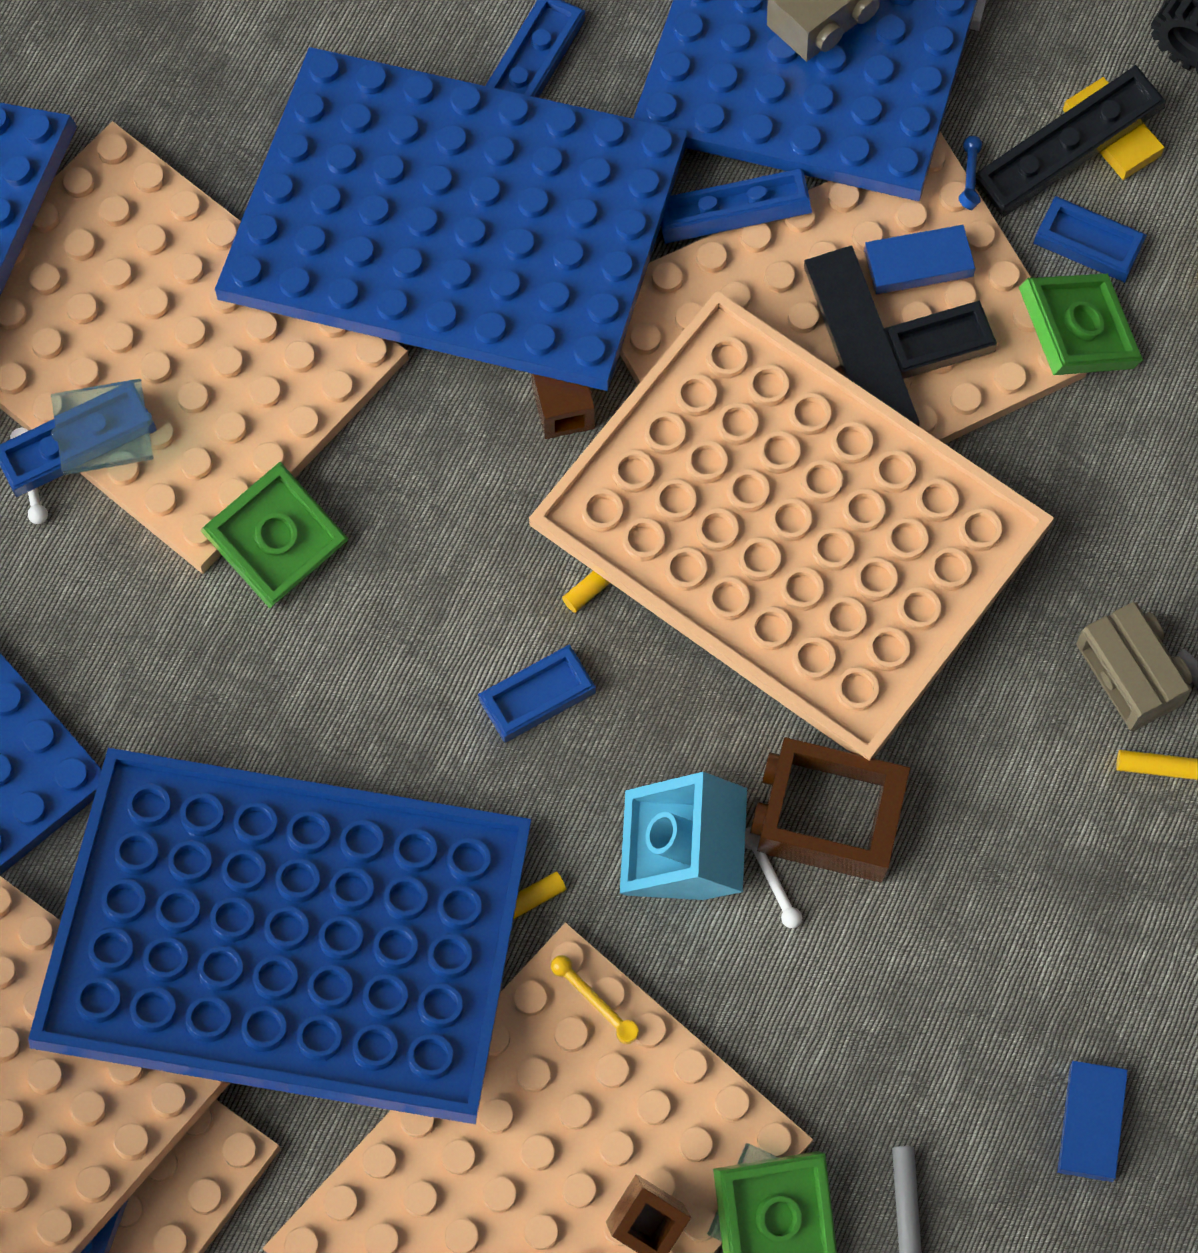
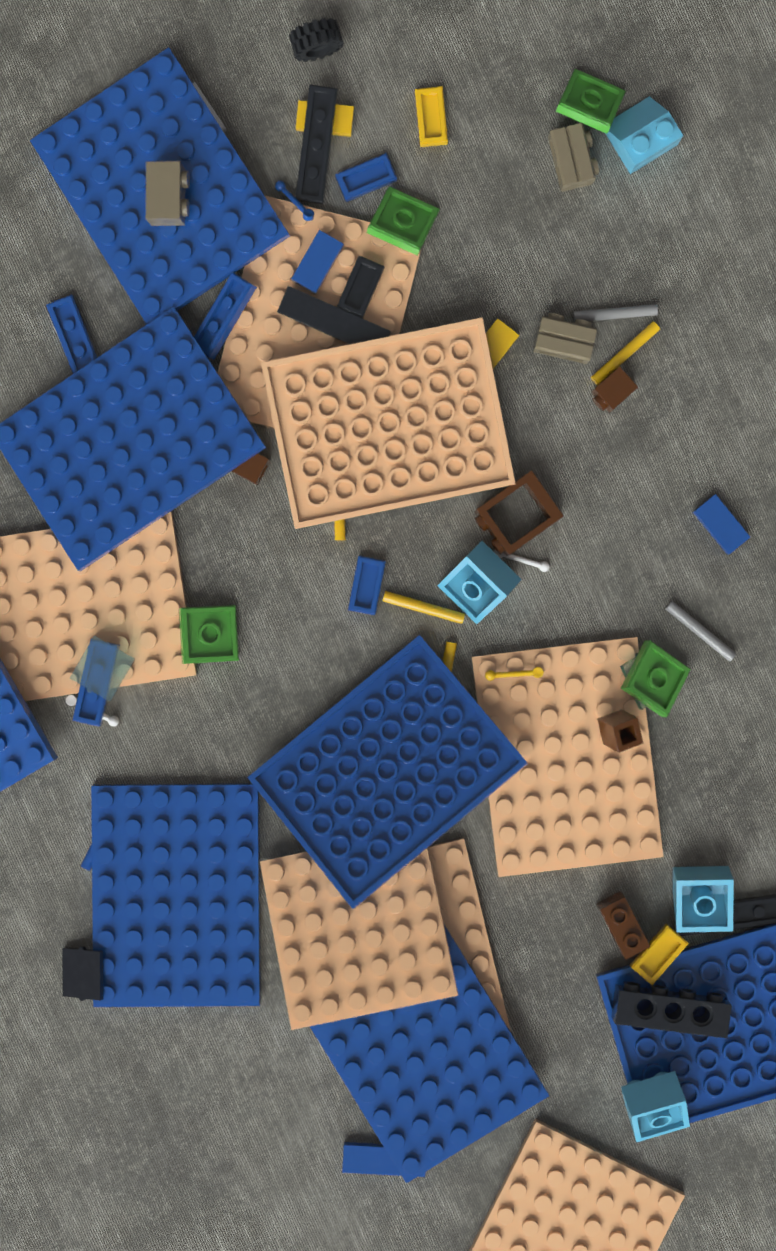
camera: 50 degrees left, 20 degrees up
none -> yellow bar [382,591,465,624]
none -> yellow tile [486,318,519,369]
none -> reddish brown brick [591,367,638,413]

